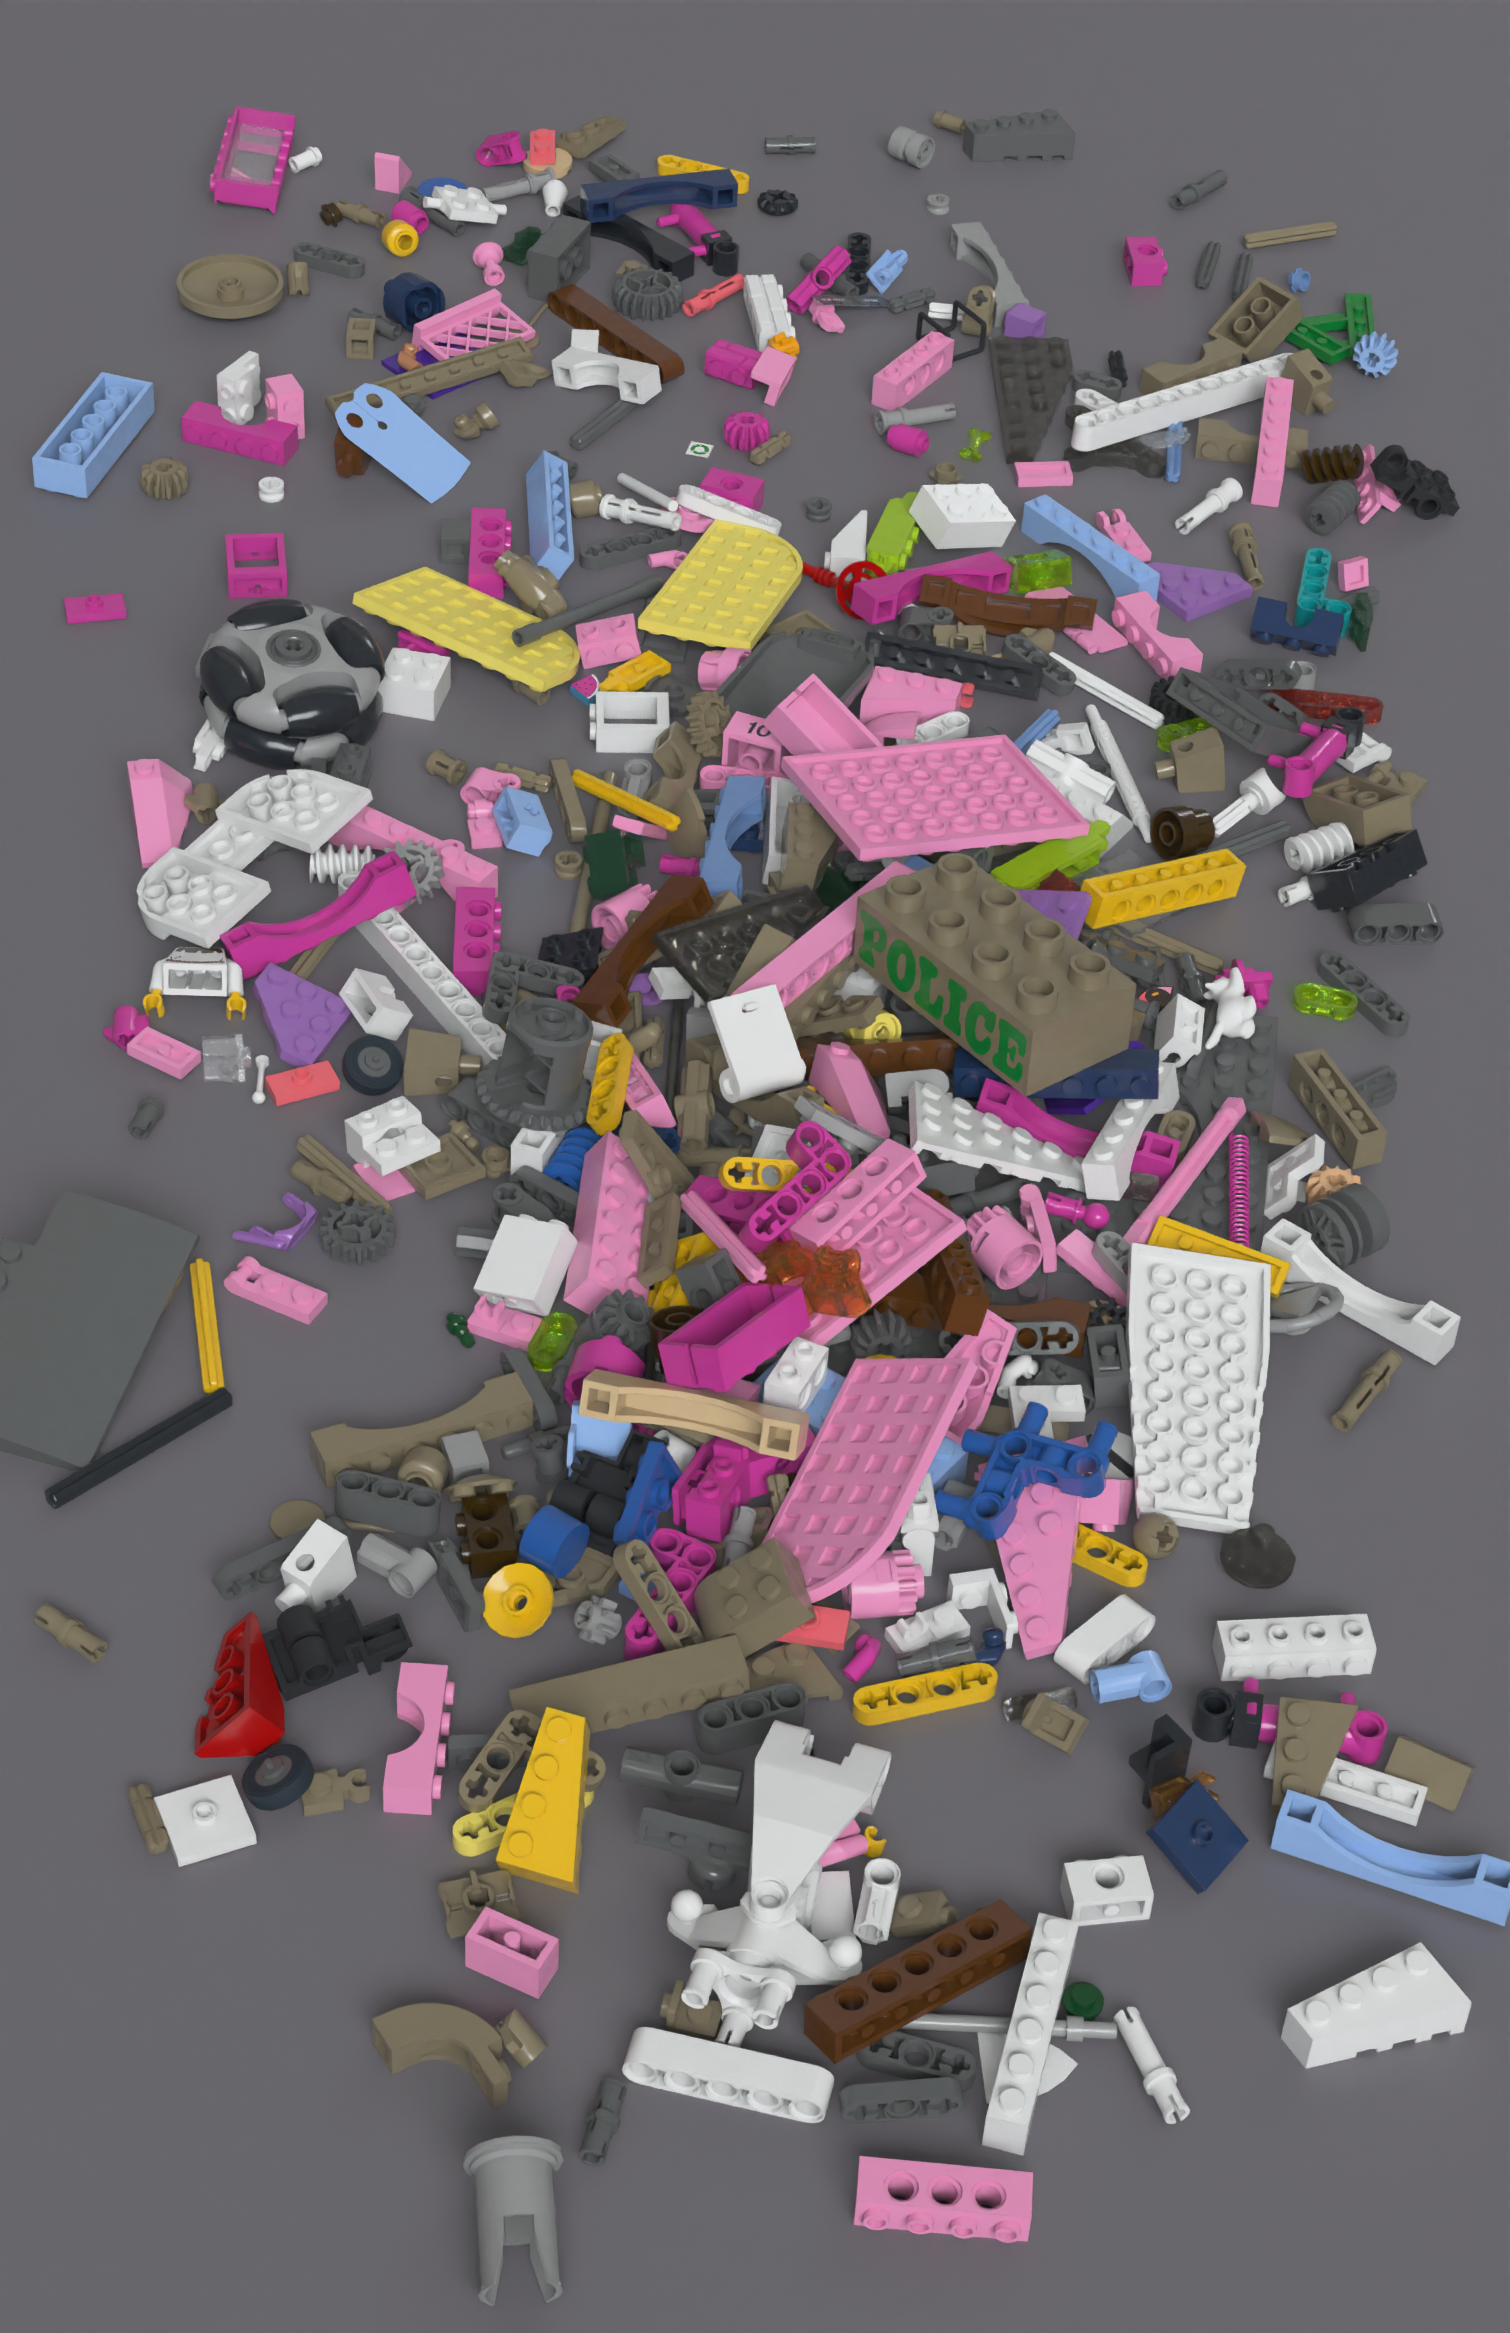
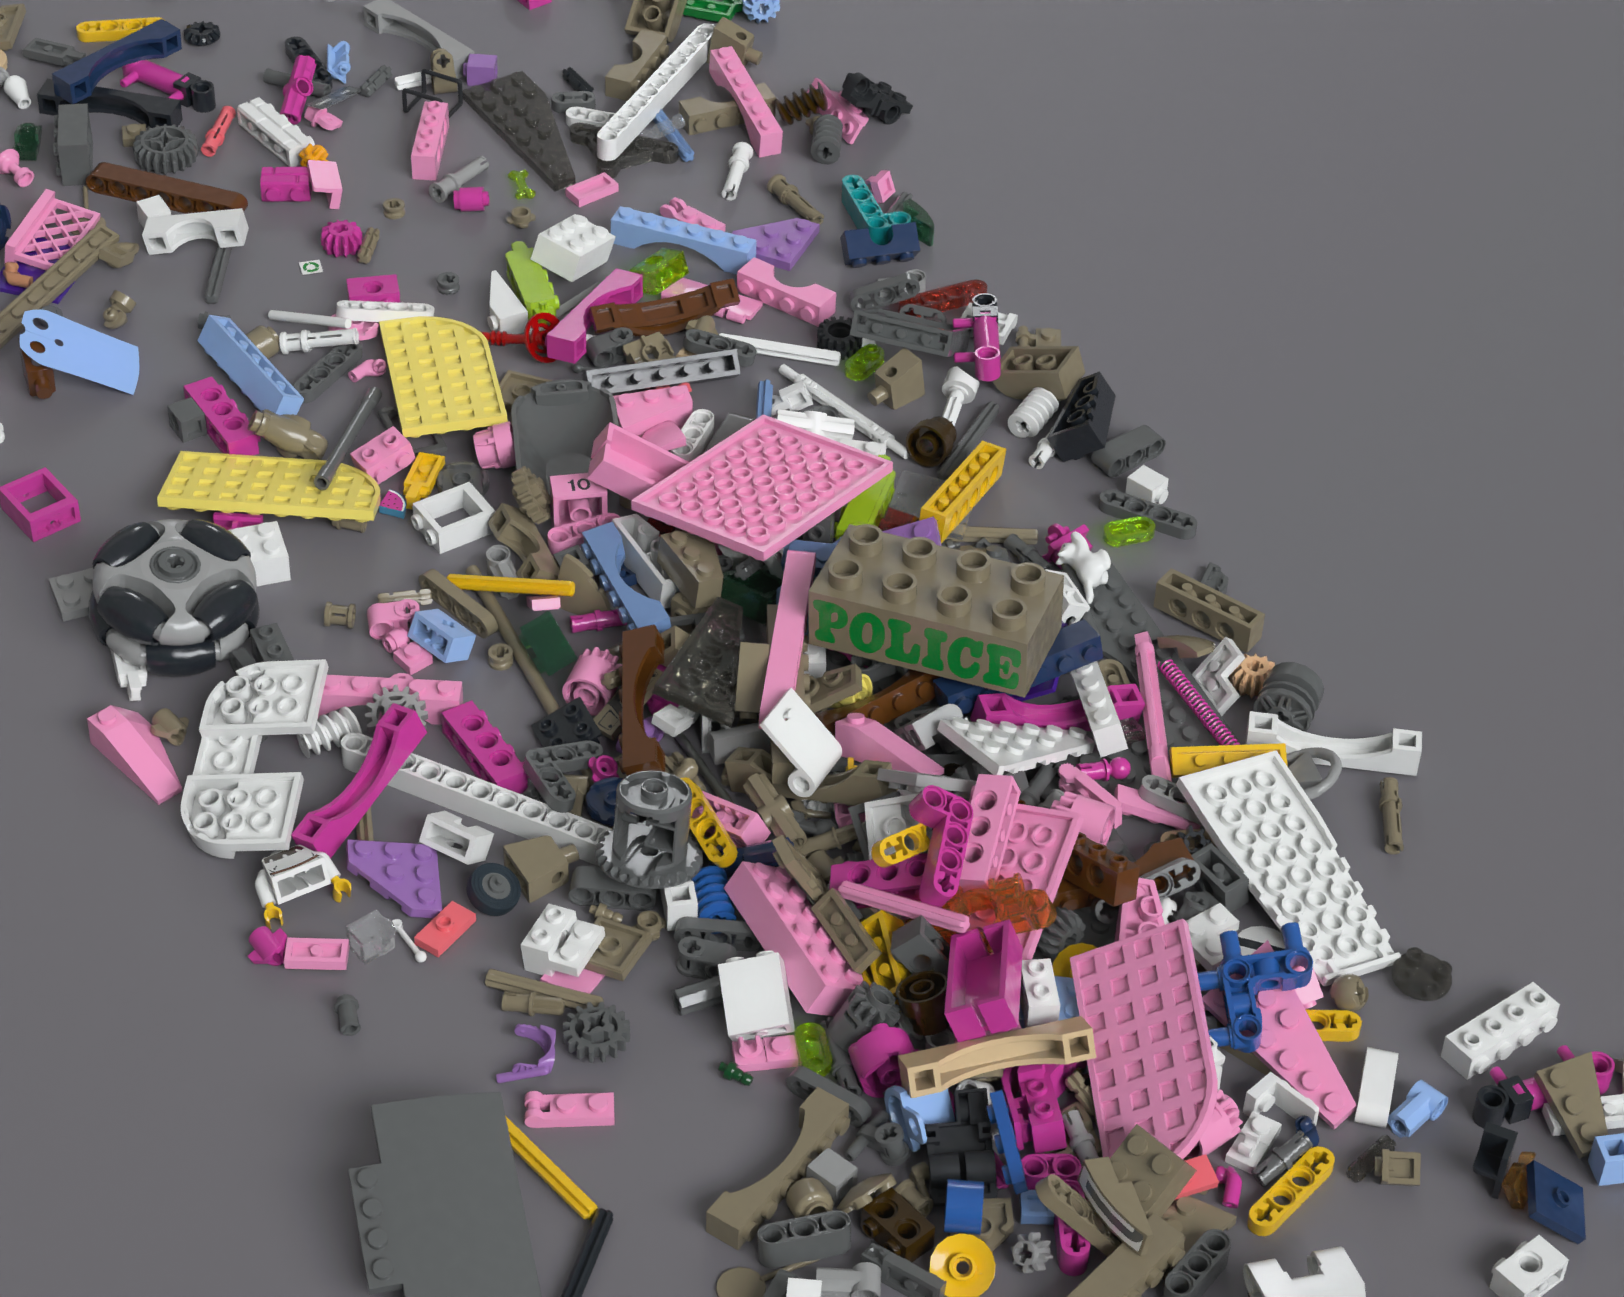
camera: 30 degrees left, 0 degrees up
none -> dark tan bush [383,198,405,219]
none -> dark tan slope [1078,1157,1154,1256]
none -> white brick [1125,465,1169,504]

